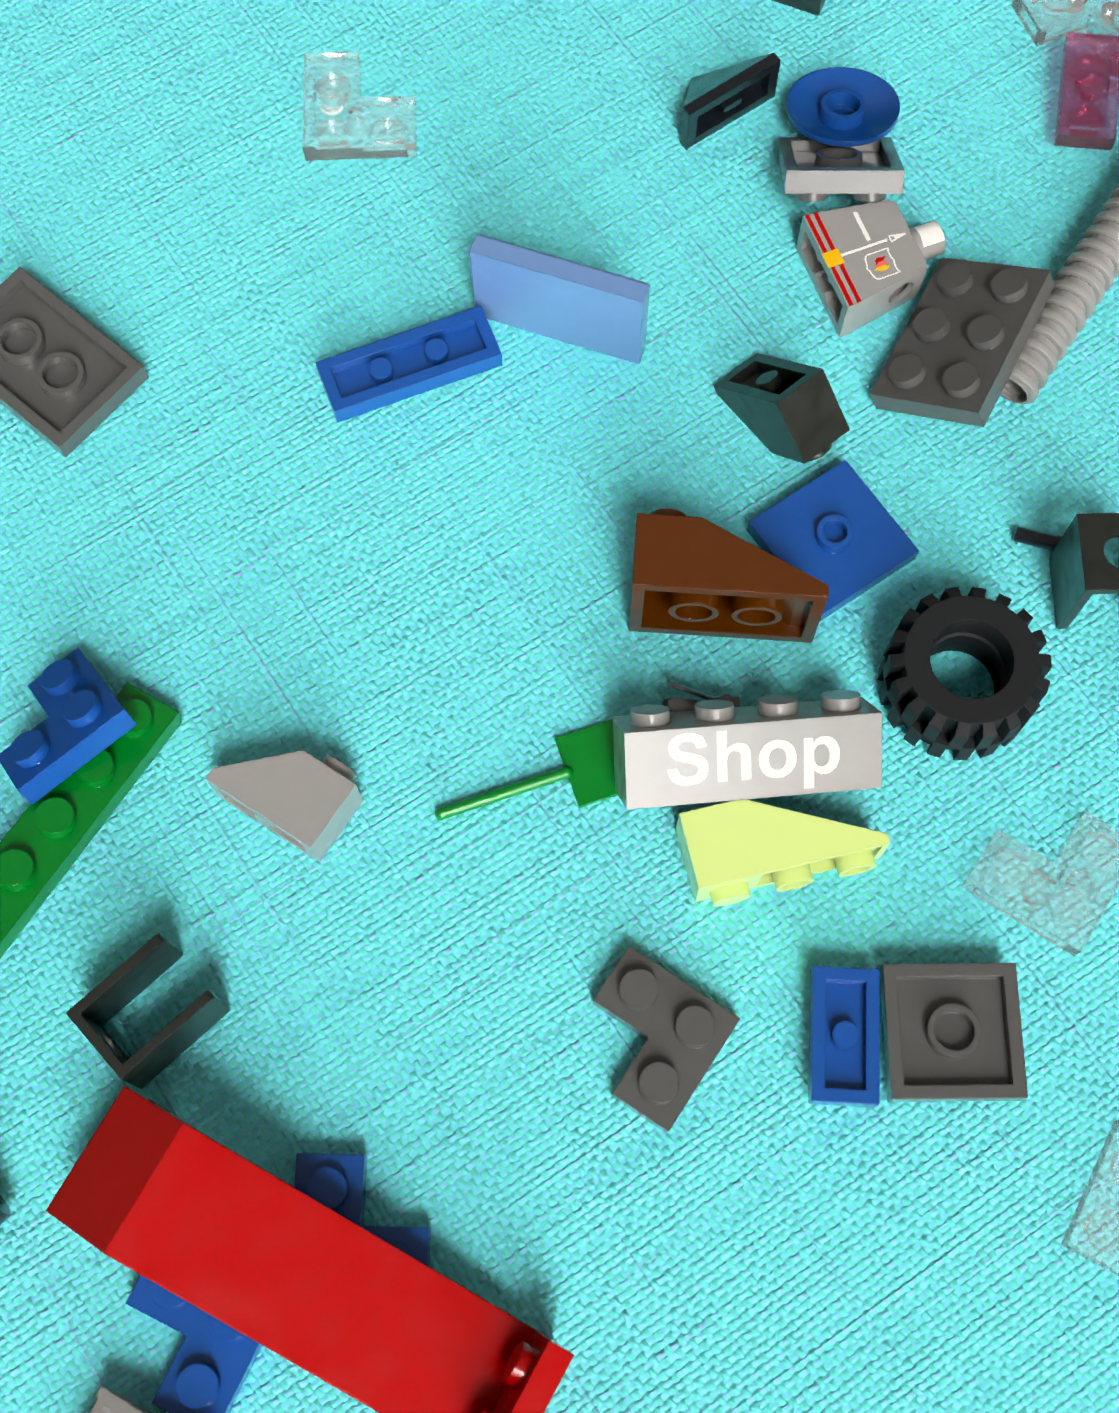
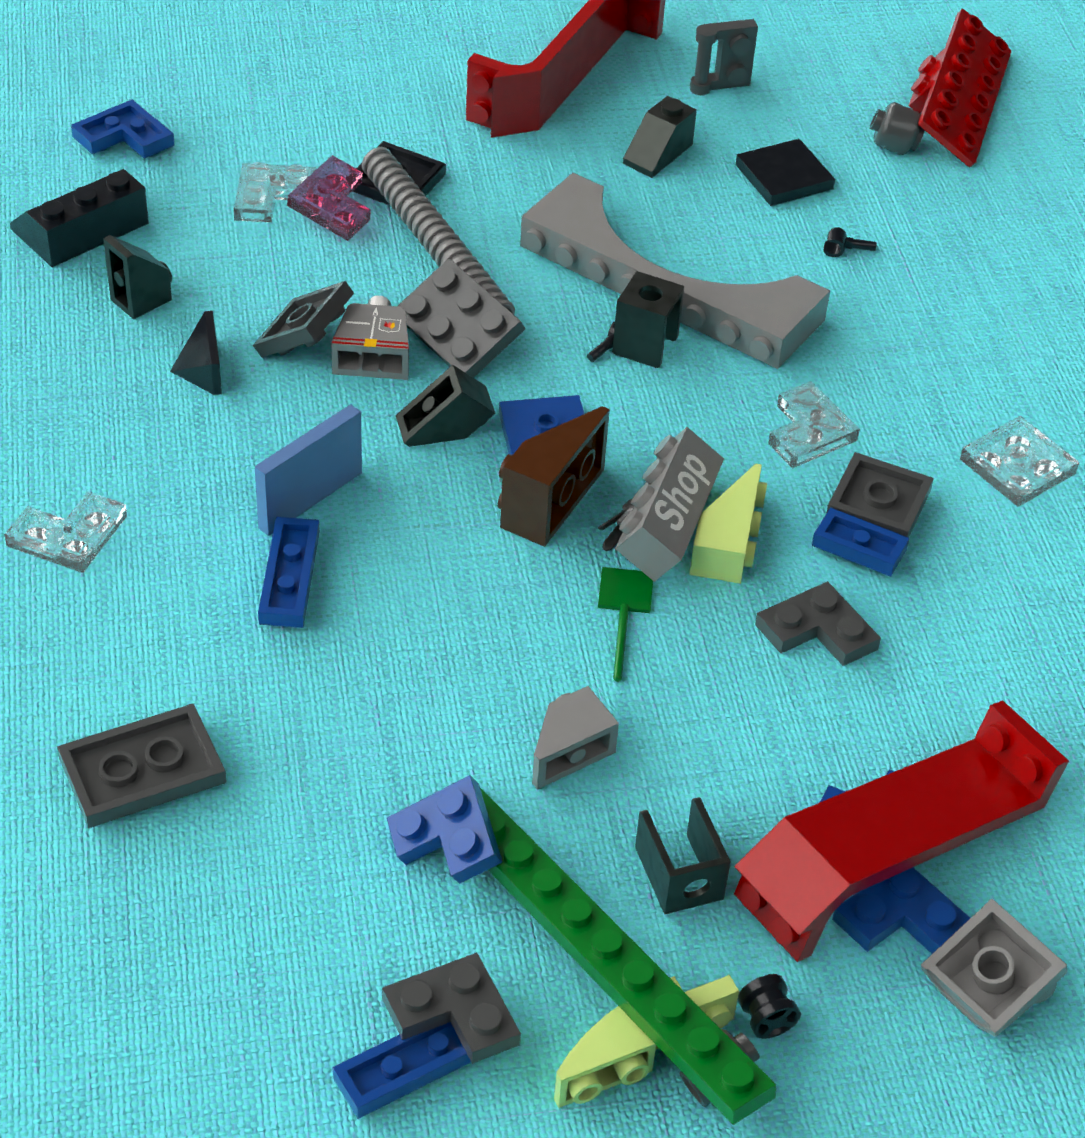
camera: 70 degrees left, 25 degrees down
blue dish [786,67,900,147] -> none
black tyre [877,587,1052,760] -> none

